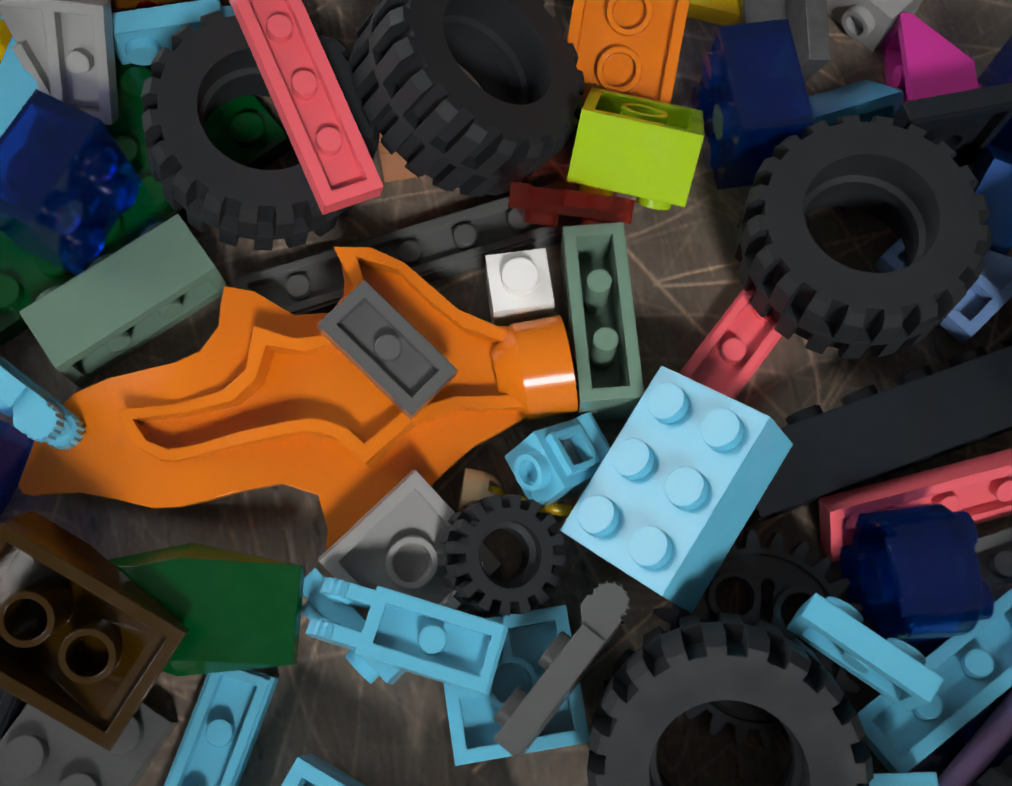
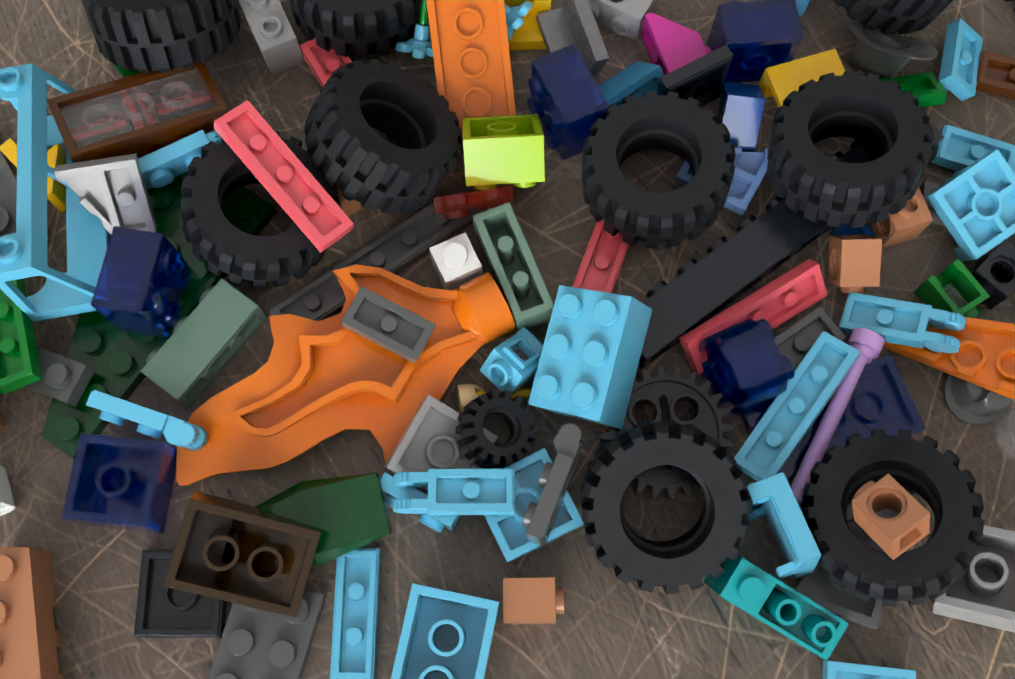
camera: 15 degrees left, 0 degrees up
medium azure plate [786,593,944,711] -> none

